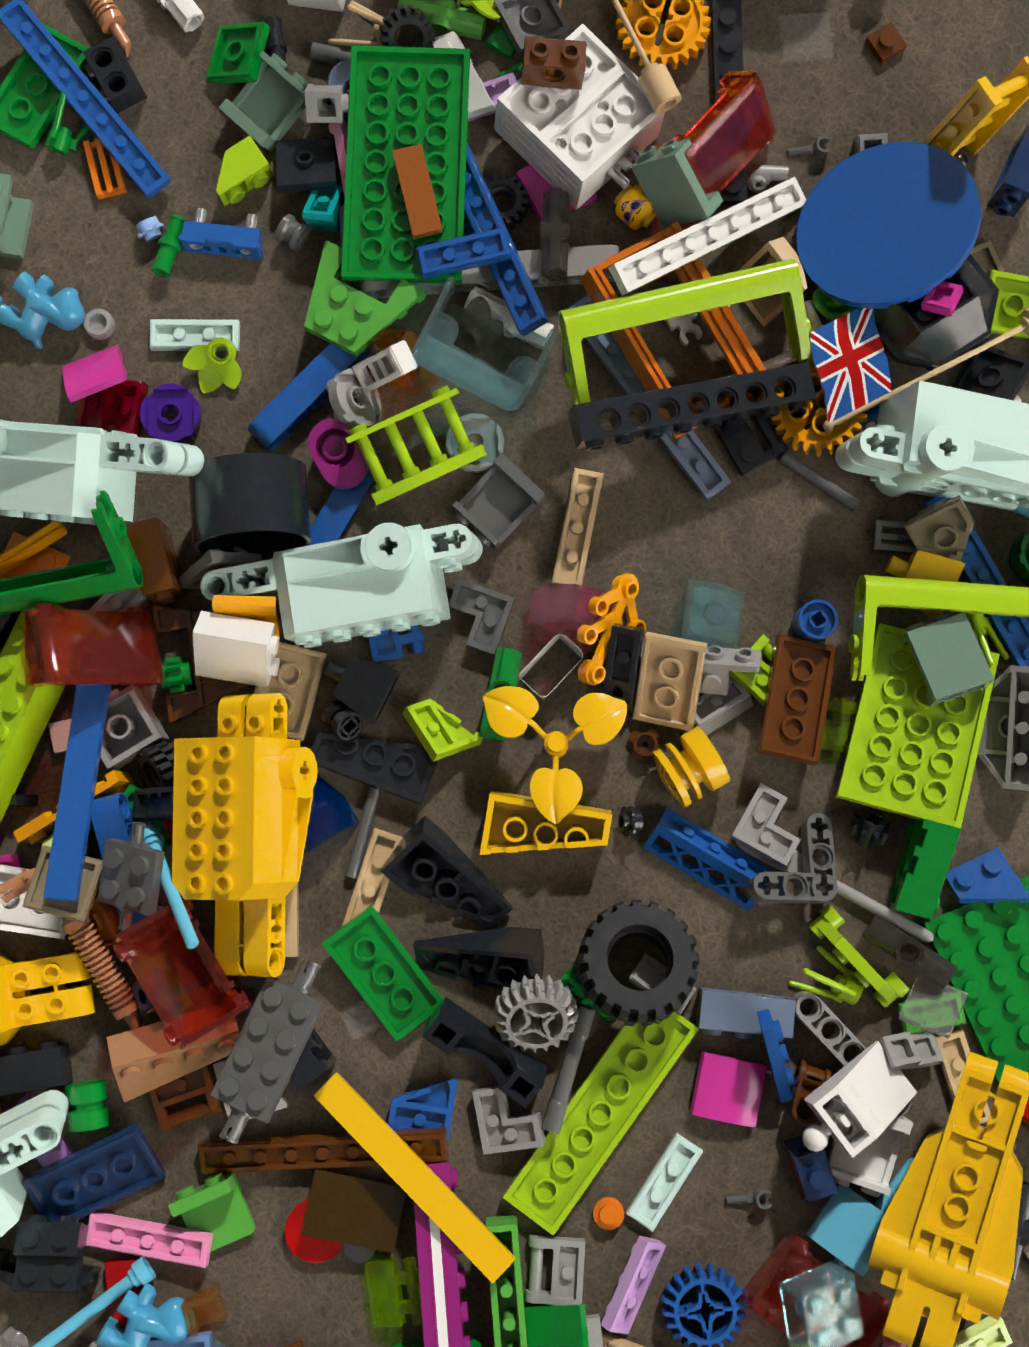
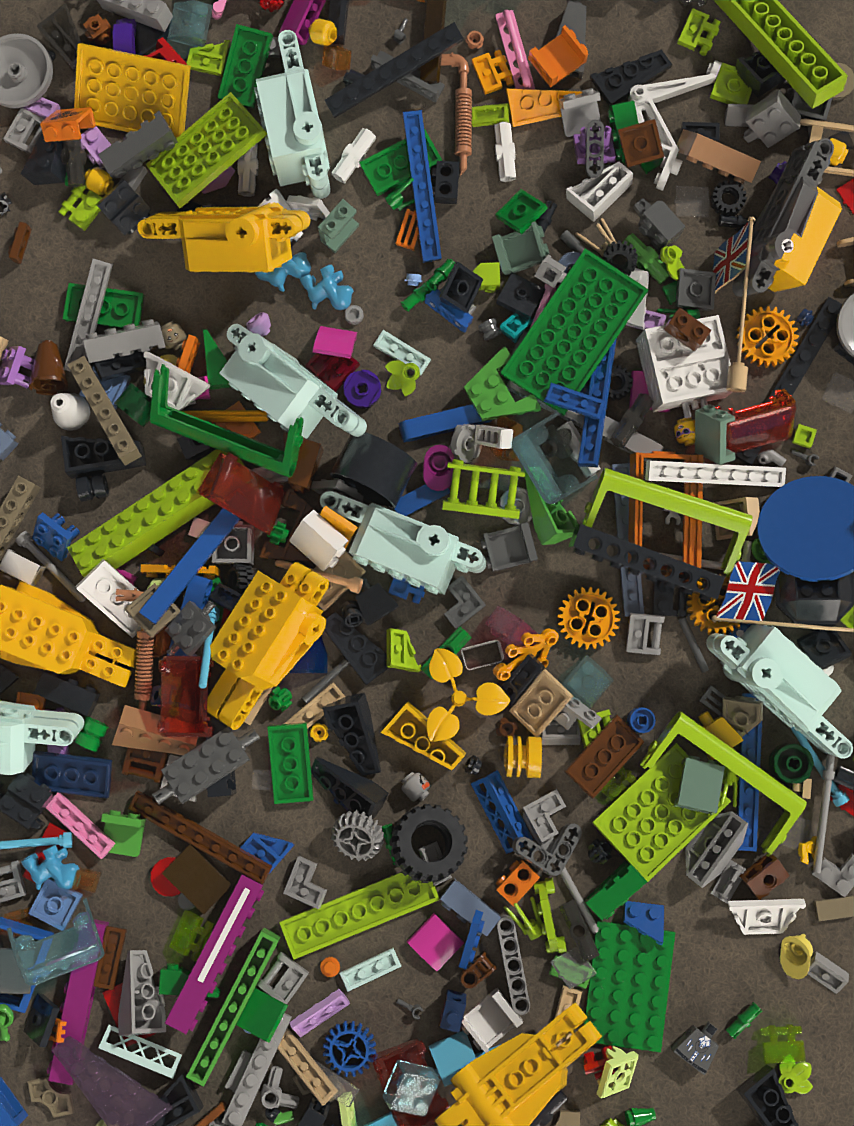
camera: 30 degrees right, 0 degrees up
yellow tile [314,1072,516,1283] -> none
dark orange tile [392,144,443,240] -> none
black arch [422,997,547,1108] -> none
dark grey piece [541,1006,595,1134] -> none
tan tile [551,468,604,591] -> none
white slope [802,1041,917,1158] -> none
light grey slope [880,1031,944,1069] -> none
dark pink tile [921,281,963,317] -> none
none -> green gear [268,686,292,712]
none -> light nougat piece [275,559,363,593]
none -> yellow plate [309,723,329,742]
none -> light grey head [401,772,430,801]
none -> green pin [426,259,455,291]
none -> black slope [439,261,483,313]
none -> orange brick [496,859,540,907]
none -> bright green wedge [524,467,578,545]
none -> light orange gear [557,587,620,650]
none -> light grey plate [626,613,665,655]
none -> lime plate [791,424,817,449]

